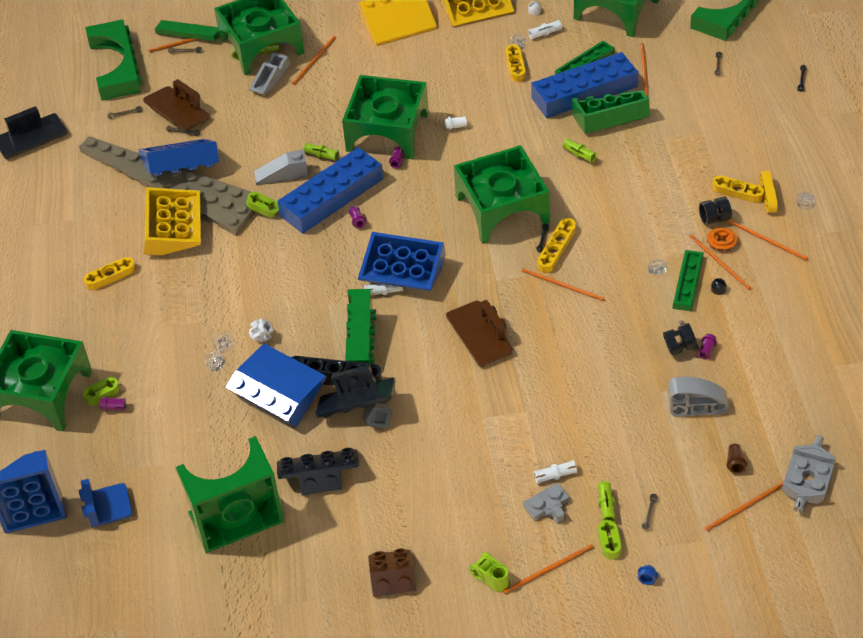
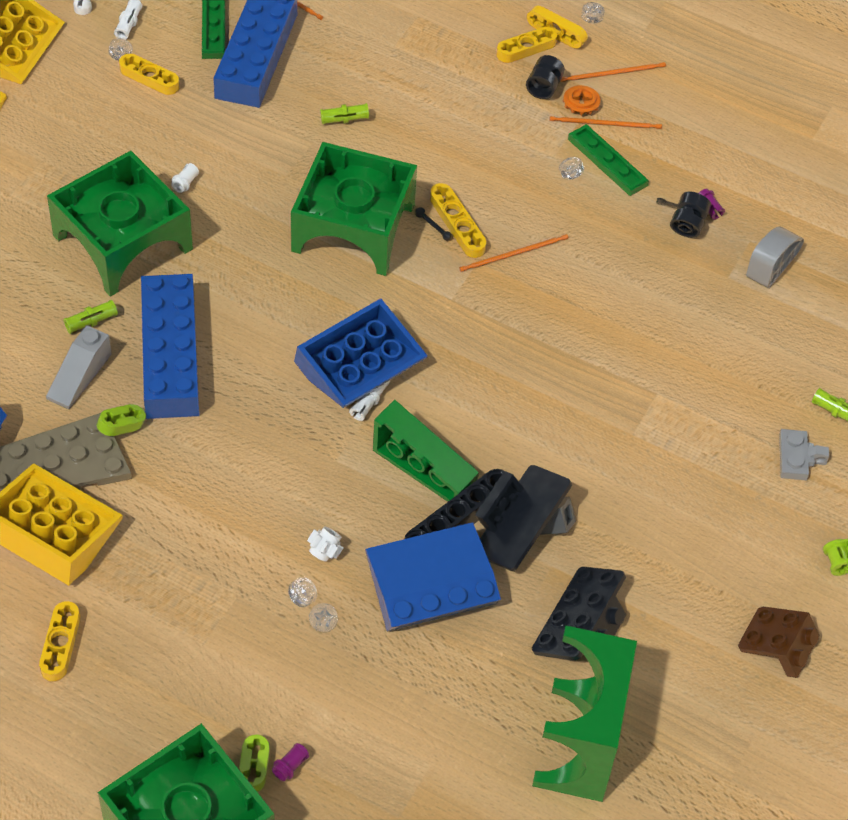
camera: 60 degrees left, 5 degrees up
magenta pin [349,206,366,228] -> none
magenta pin [389,147,405,168] -> none
reddish brown bracket [446,299,513,366] -> none
white pin [533,460,577,484] -> none
green wedge [572,90,650,134] -> none
black hinge [711,278,726,295] -> none

